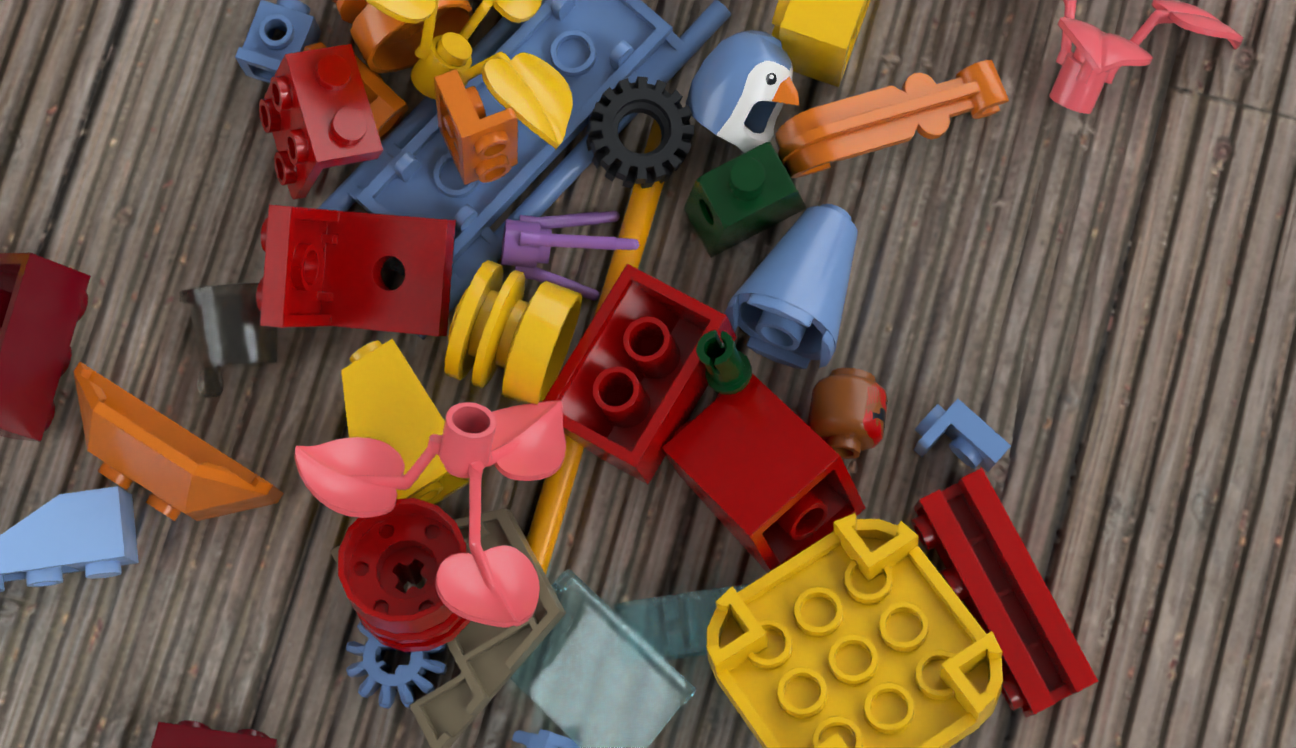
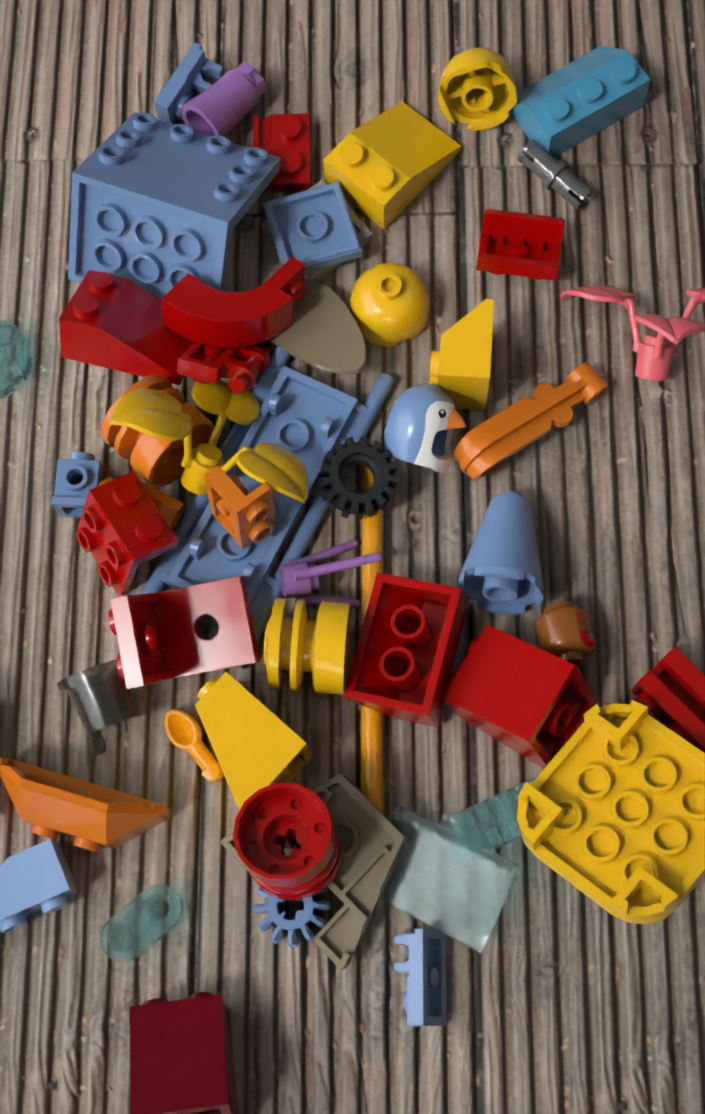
camera: 15 degrees left, 5 degrees down
coral plant [294,400,566,628] -> none
dark green torso [684,142,806,258] -> none
dark green pin [696,330,752,395] -> none
medium blue bracket [913,399,1011,472] -> none
none -> clear light blue plate [100,884,184,962]
none -> light orange piece [164,709,224,783]

